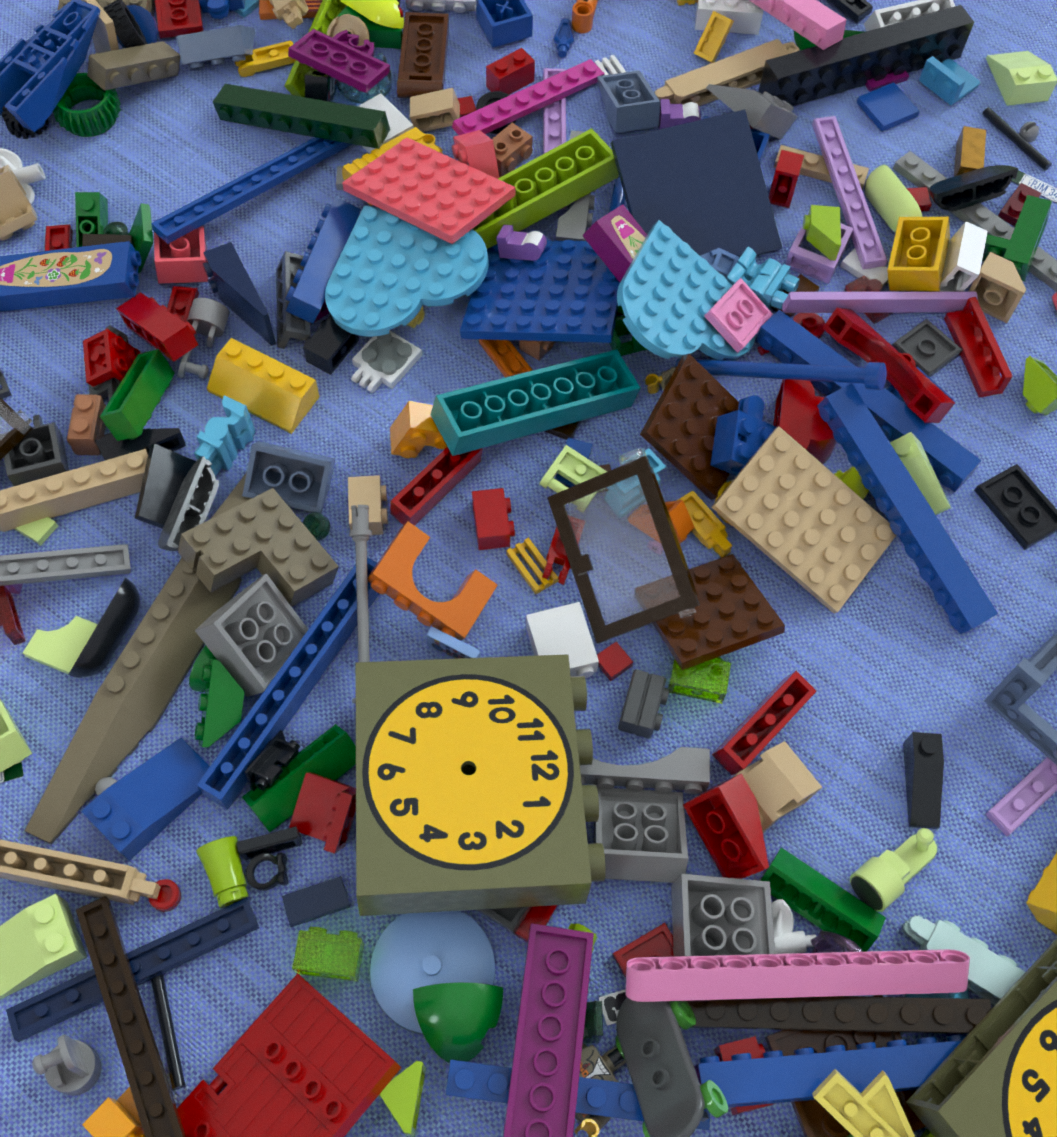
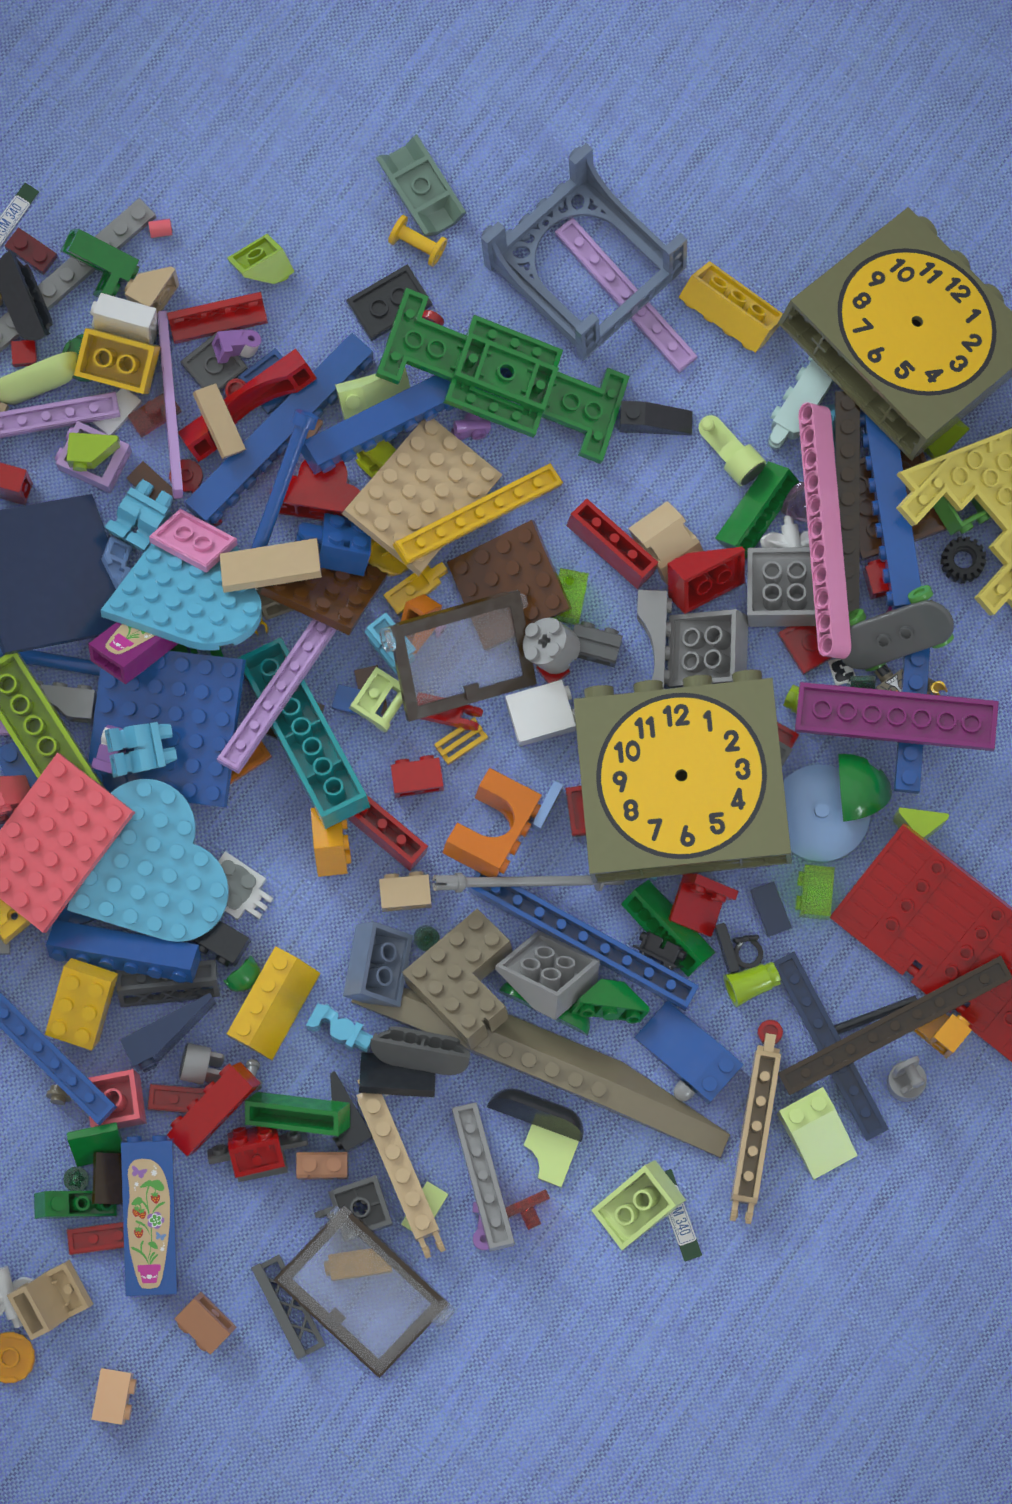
camera: 90 degrees left, 15 degrees up
none -> yellow brick [45,958,118,1051]
none -> medium azure hips [104,722,177,778]
none -> tan tile [193,384,246,459]
none -> medium lavender leg [212,329,262,364]
none -> lavender tile [217,619,337,774]
none -> tan tile [220,538,322,593]
none -> green hair [223,956,260,992]
none -> green piece [375,288,630,464]
none -> yellow tile [393,463,563,566]
none -> red tile [422,310,444,326]
none -> medium lavender plate [451,413,491,440]
none -> light grey brick [523,618,580,674]

